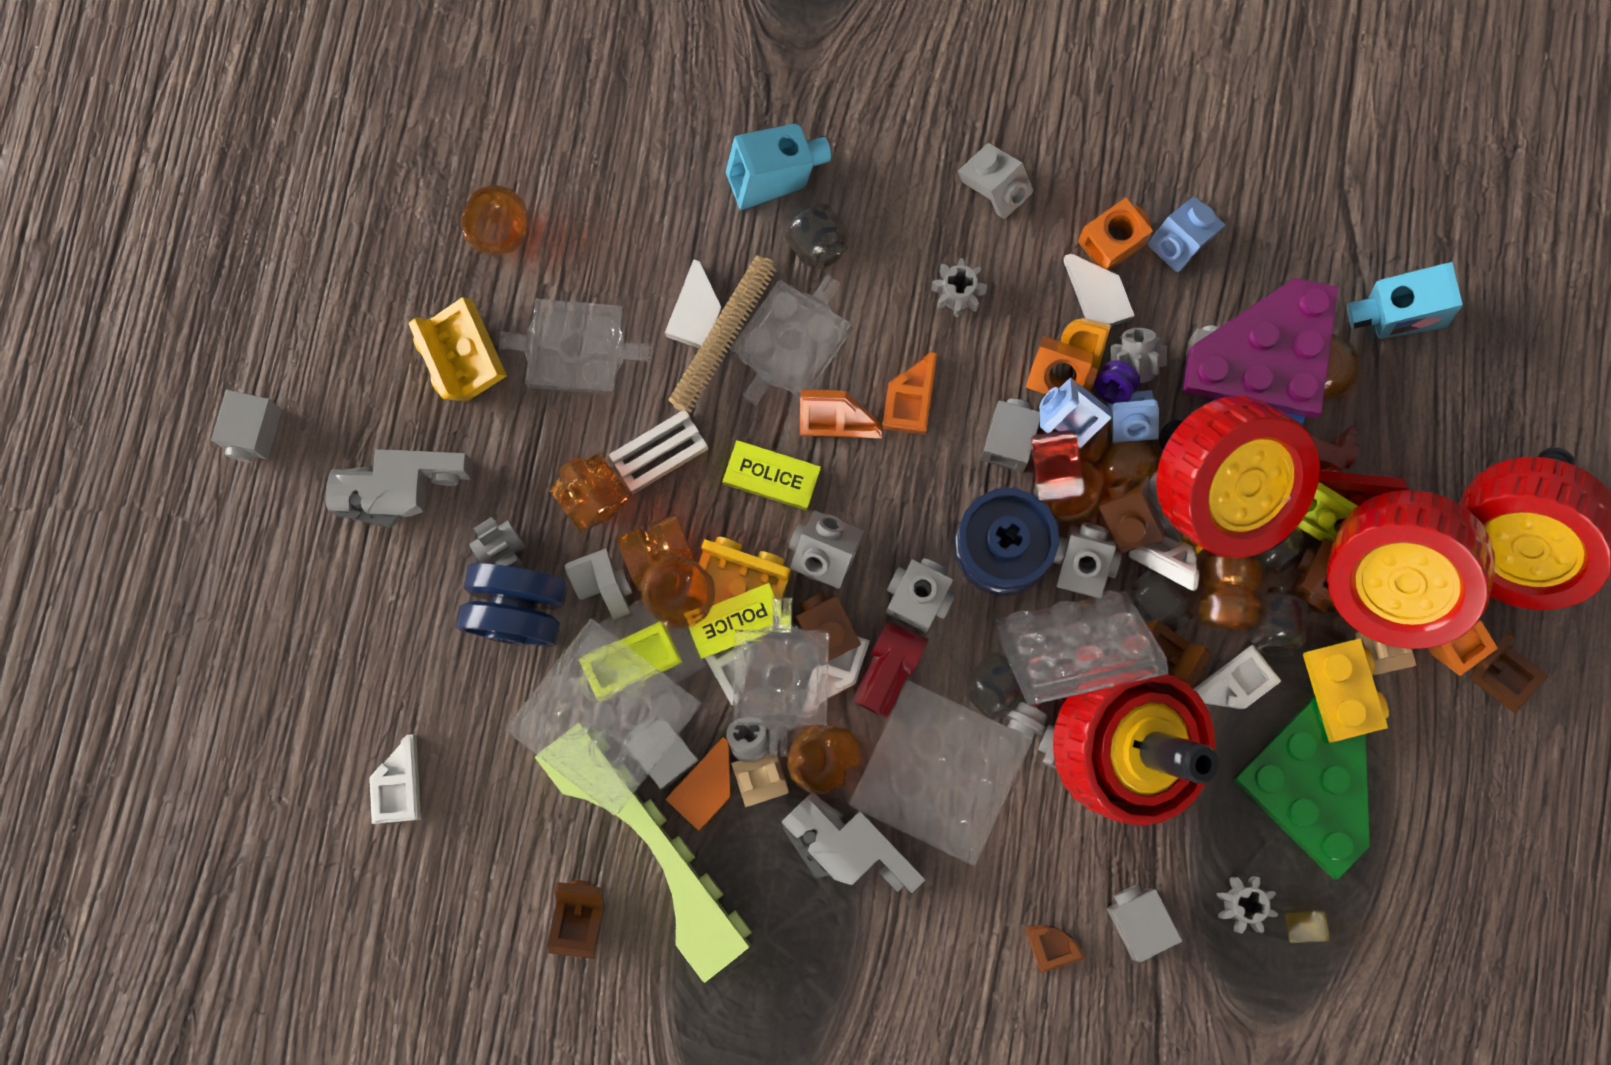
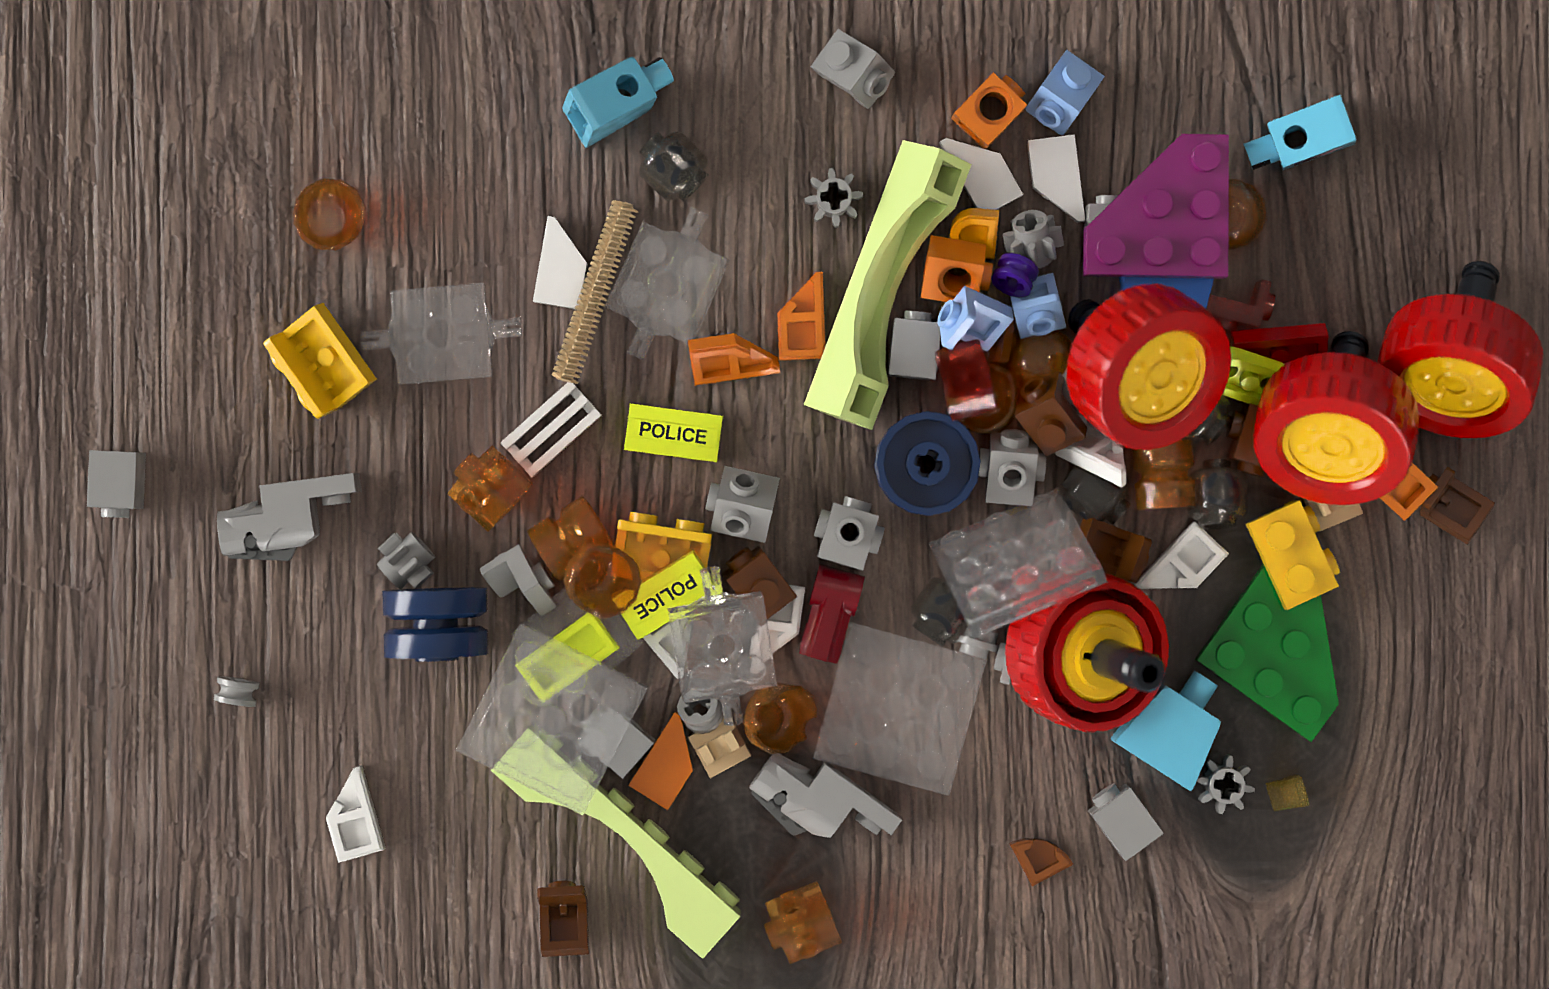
camera: 15 degrees left, 10 degrees up
none -> light grey bush [213,676,260,707]
none -> clear orange brick [764,881,843,964]
none -> yellowish green arch [804,140,972,430]
none -> white tile [1027,134,1086,223]
none -> medium azure torso [1110,671,1221,791]

